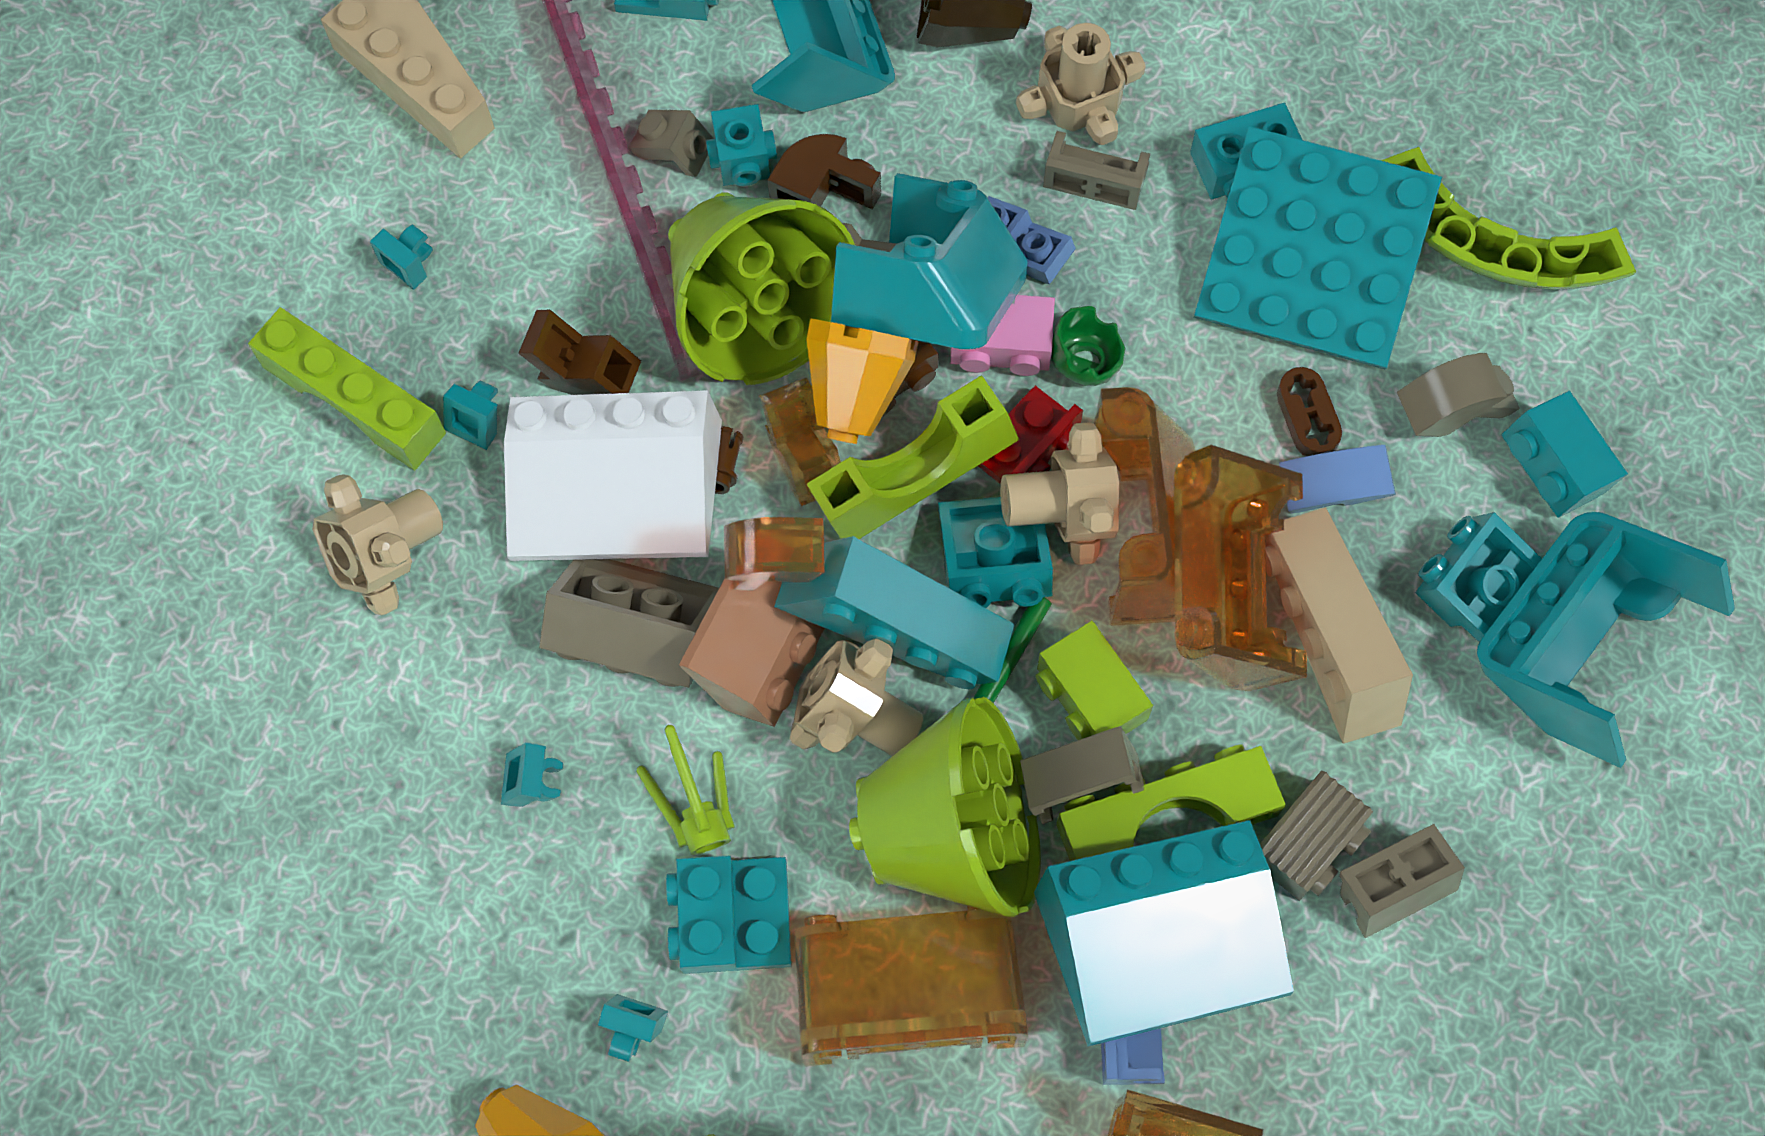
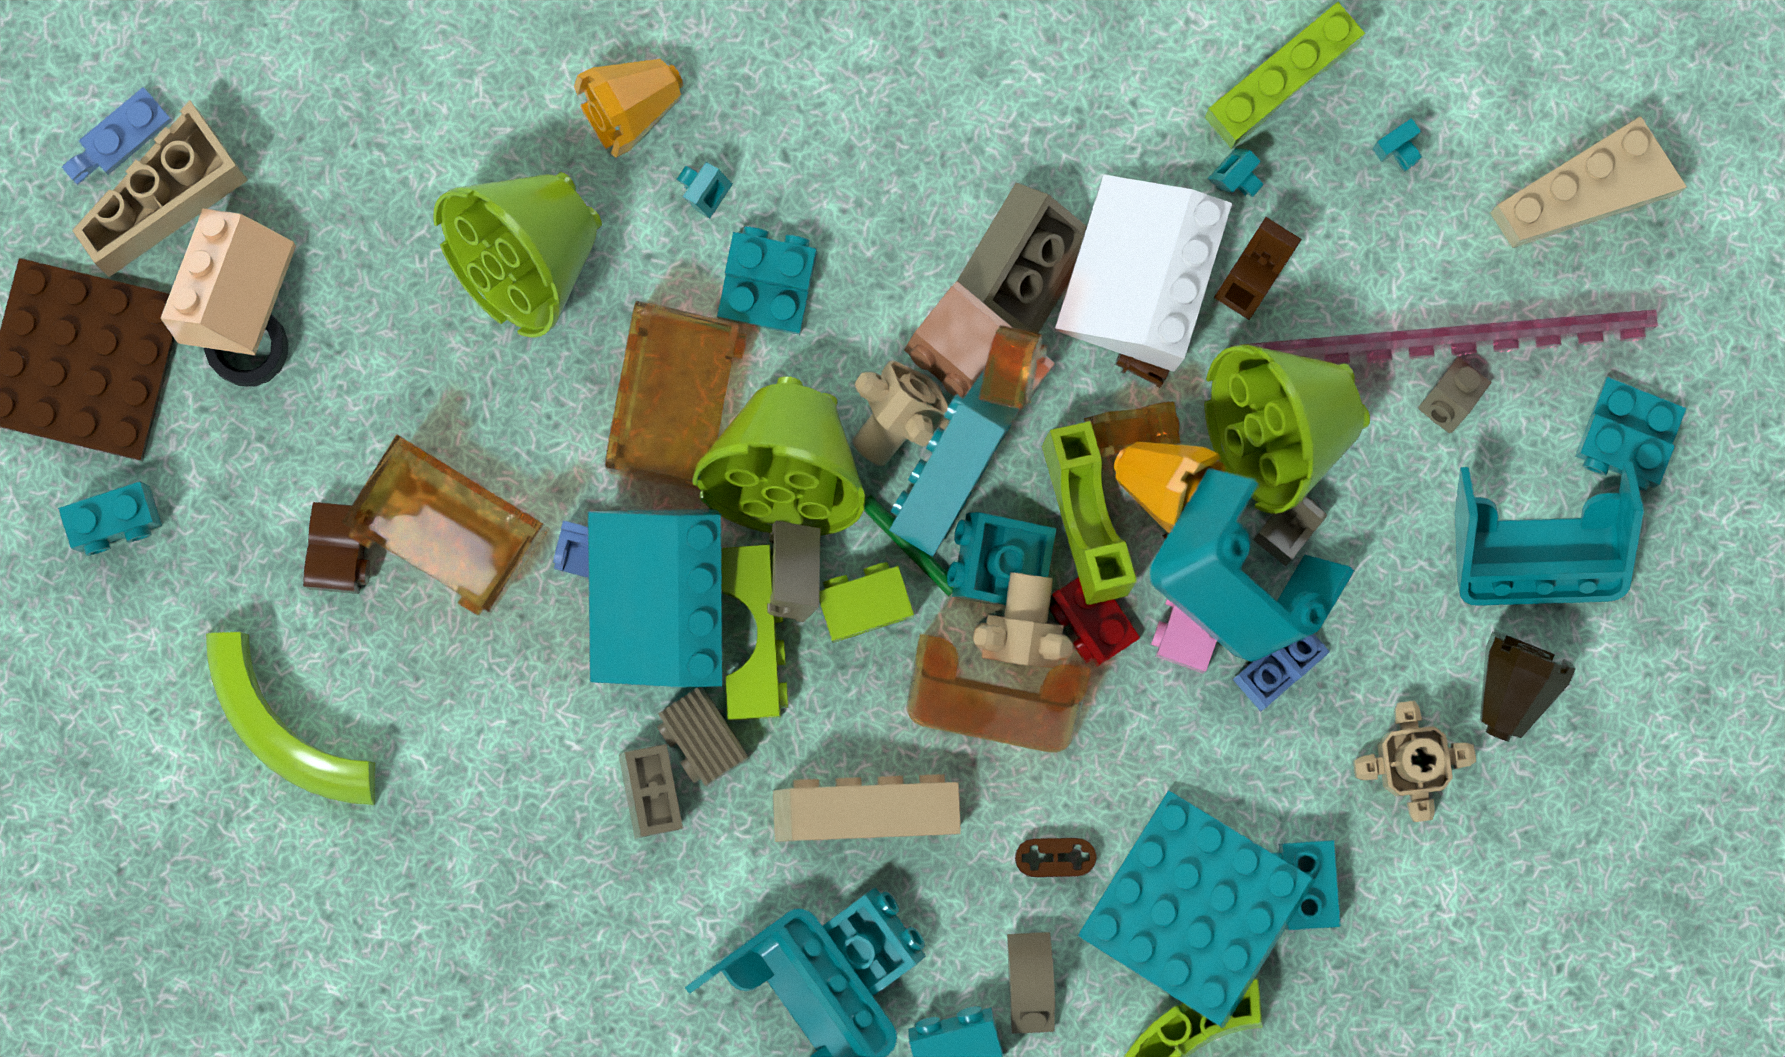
camera: 105 degrees right, 15 degrees up
tan piece [312,474,443,615] -> none
teal tile [501,742,563,807] -> none
lime plant [636,725,735,855] -> none
teal brick [706,104,777,186] -> none
reddish brown brick [768,134,881,210] -> none
dark tan hinge [1043,131,1151,210] -> none
green hair [1051,306,1126,386] -> none
clear orange windscreen [1174,444,1307,691] -> none
medium blue slope [1279,445,1396,514] -> none

